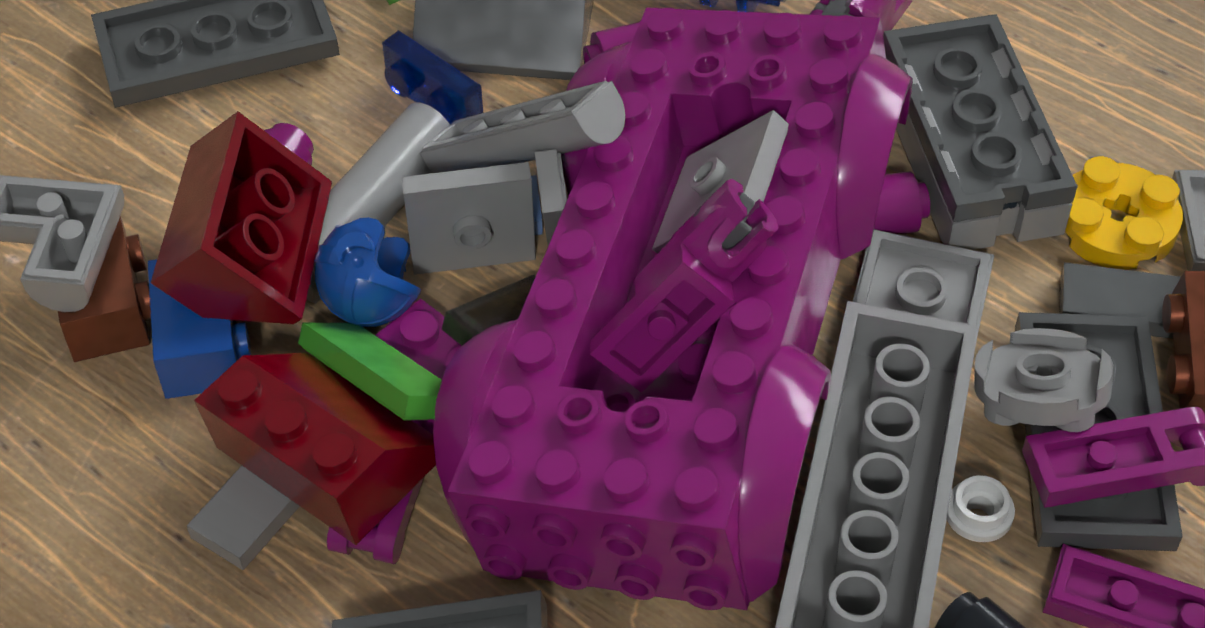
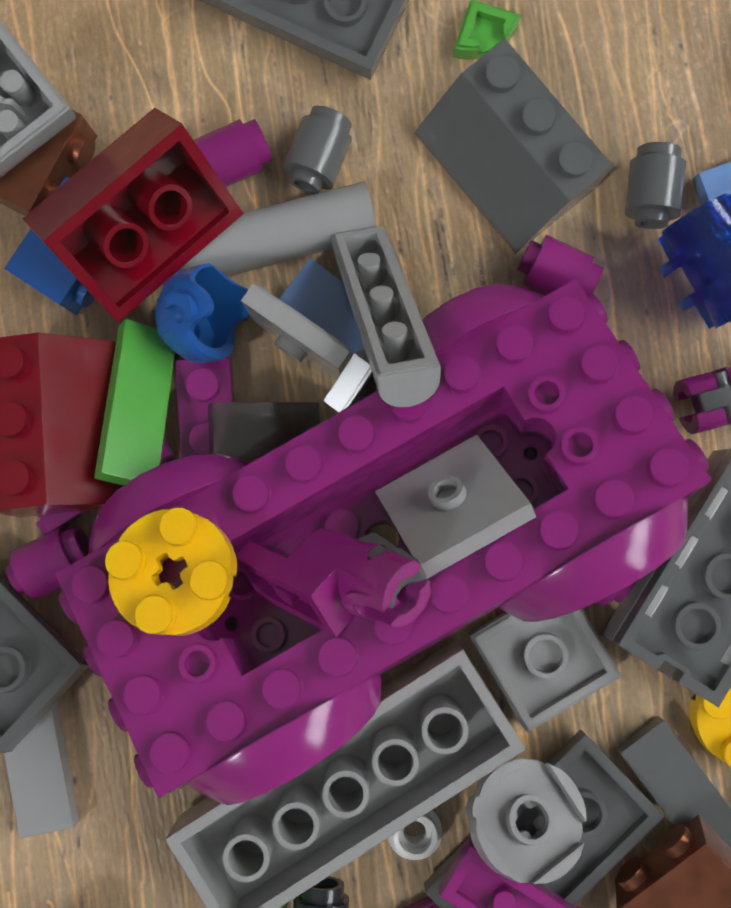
camera: 45 degrees right, 35 degrees up
clear blue plate [382,30,483,124] -> none
none -> magenta brick [6,526,89,600]
none -> yellow plate [105,508,237,636]
none -> dark grey brick [283,105,352,194]

